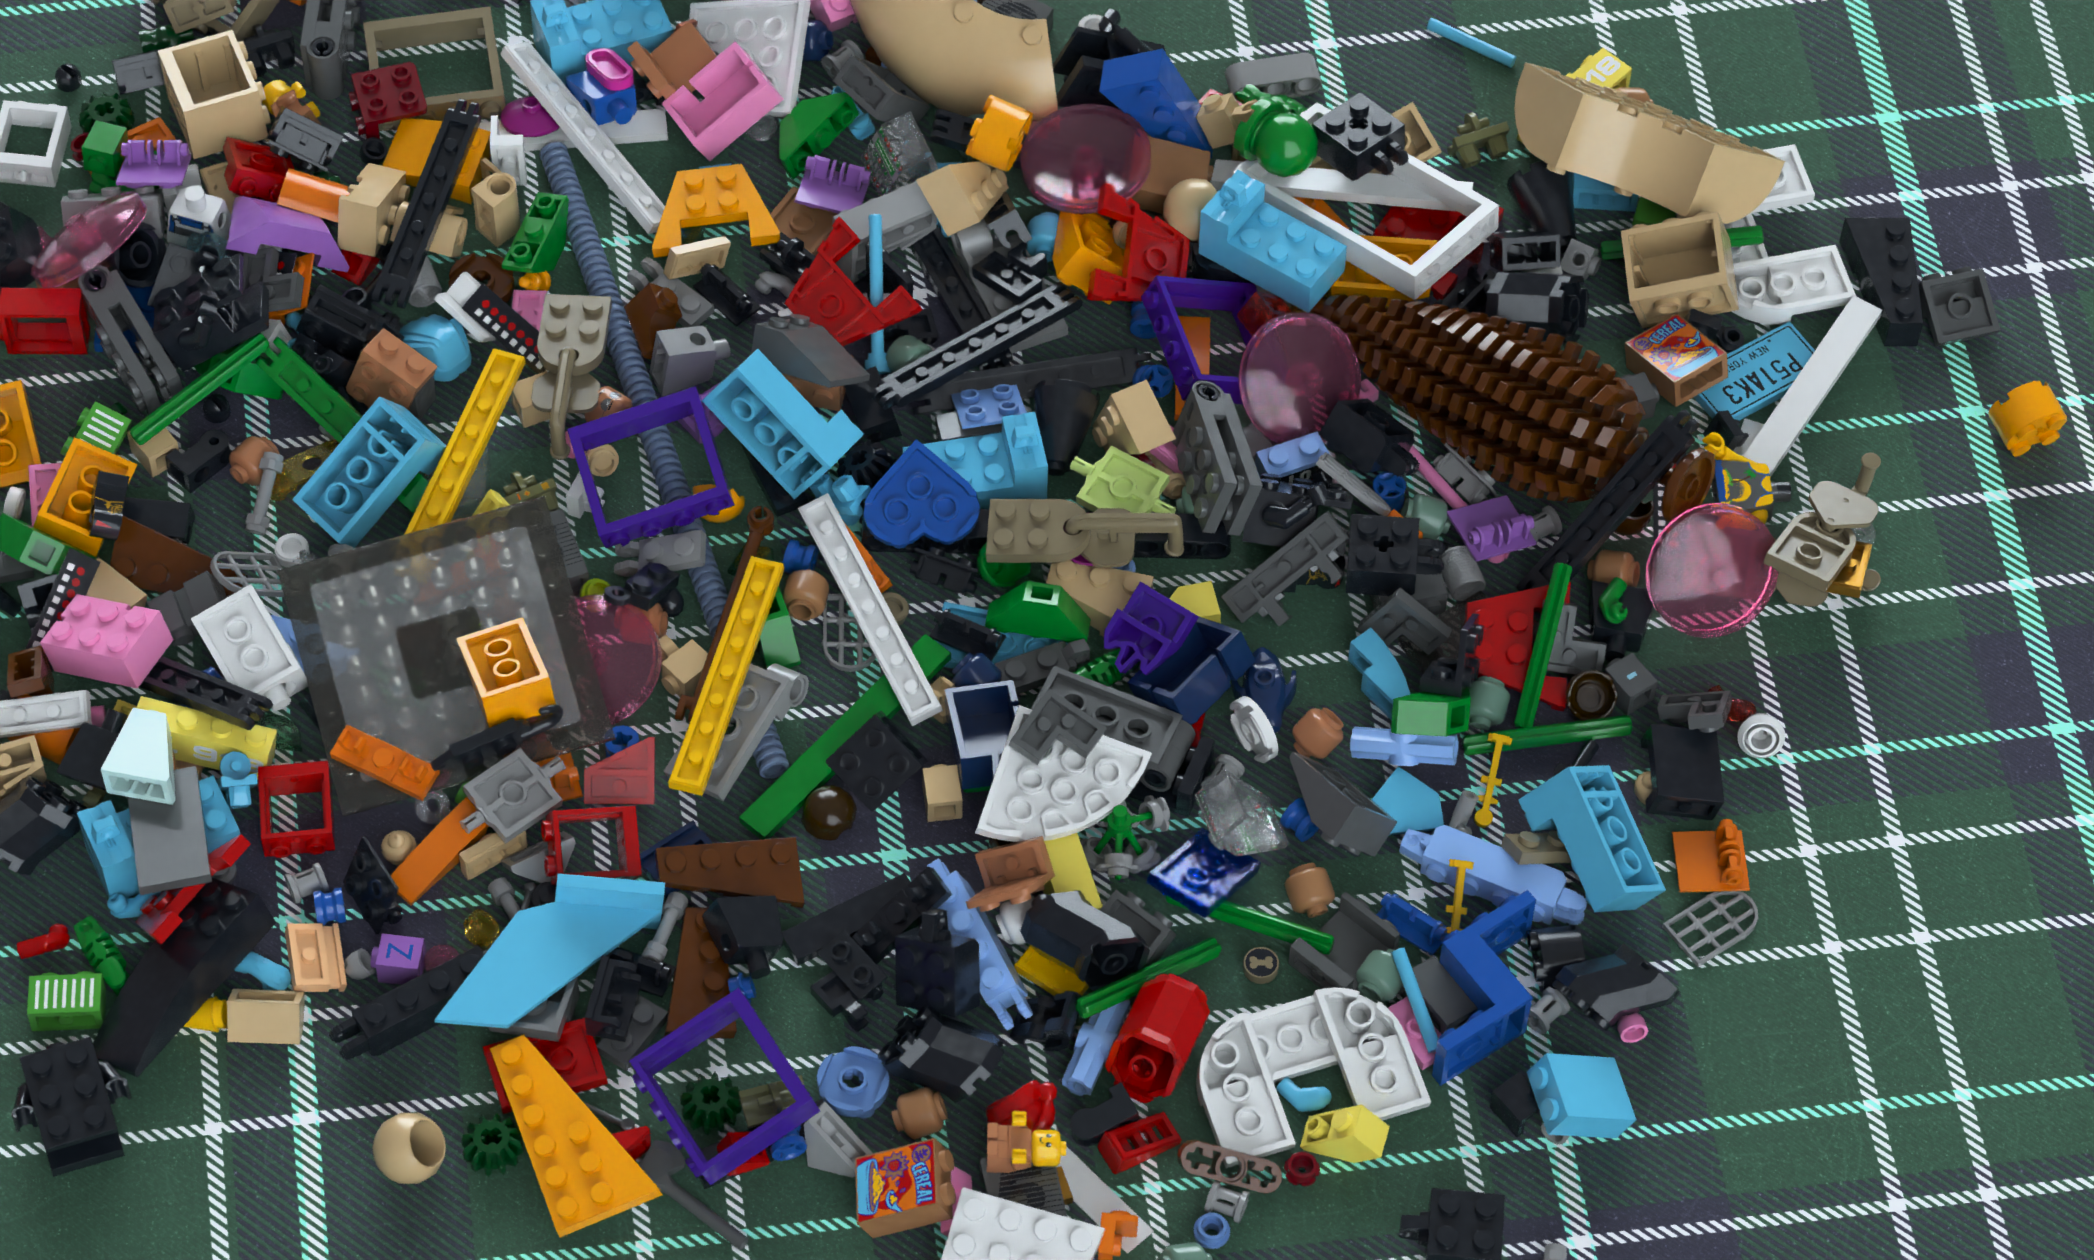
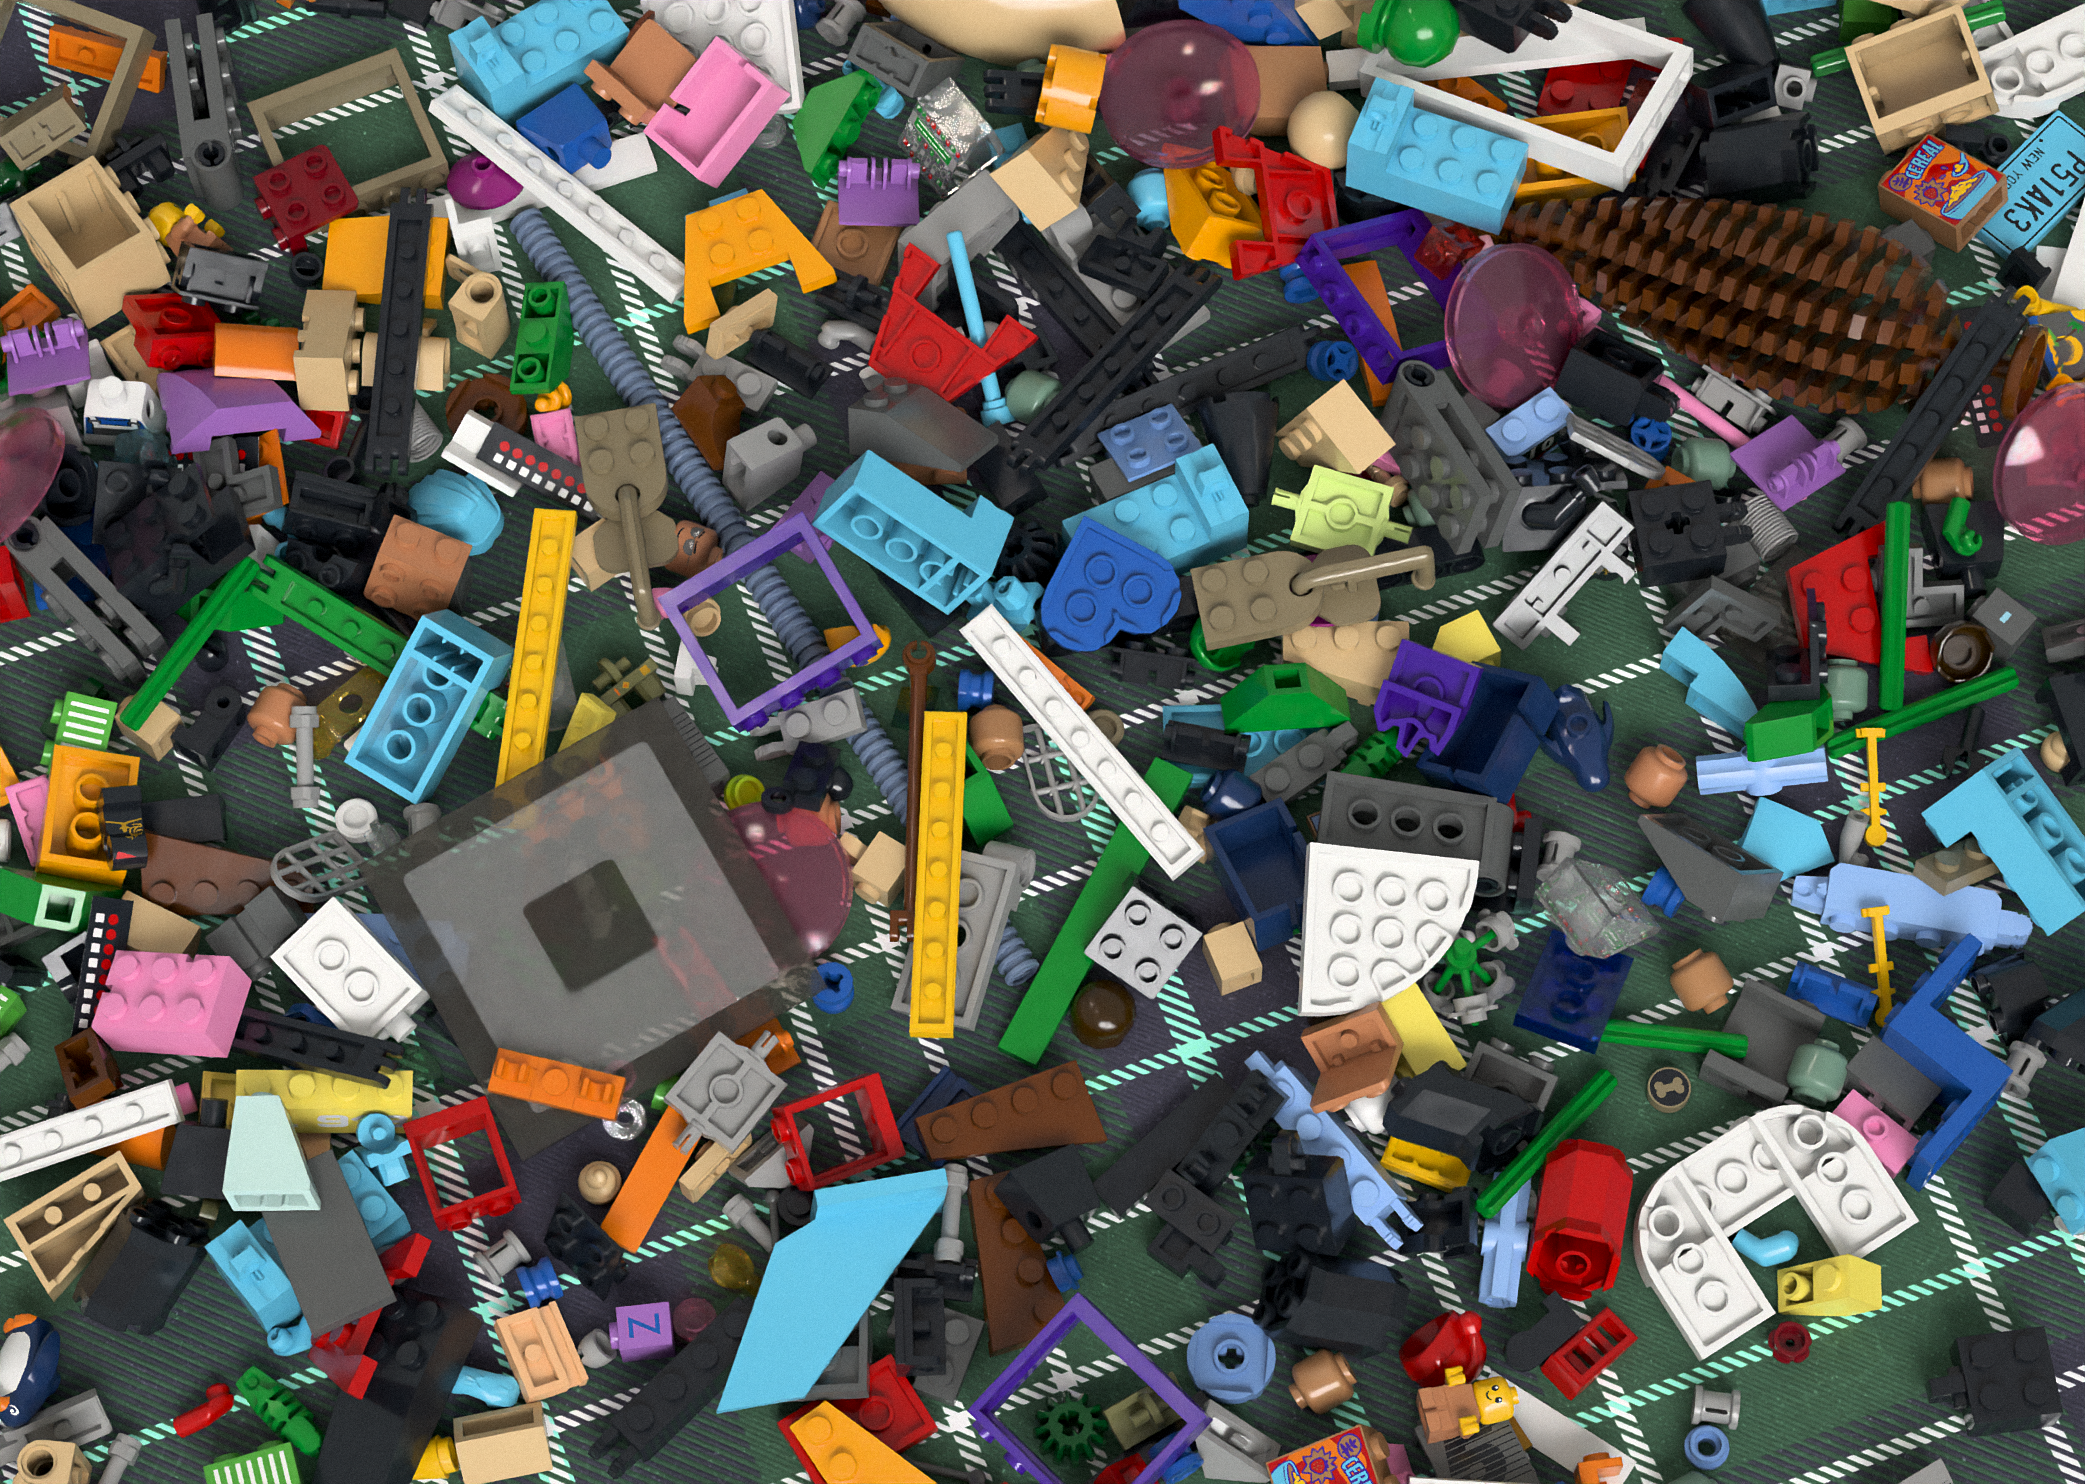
camera: 10 degrees left, 10 degrees up
black plate [431,704,563,771] -> none
light orange slope [456,617,556,728] -> none
red wing [584,737,655,804] -> none
dark pink tile [585,48,634,91] -> none
dark grey plate [1008,688,1107,765] -> none
beam [1177,1140,1282,1193] -> none
white tile [1229,696,1278,763] -> none
medium azure bar [1391,948,1438,1053] -> none

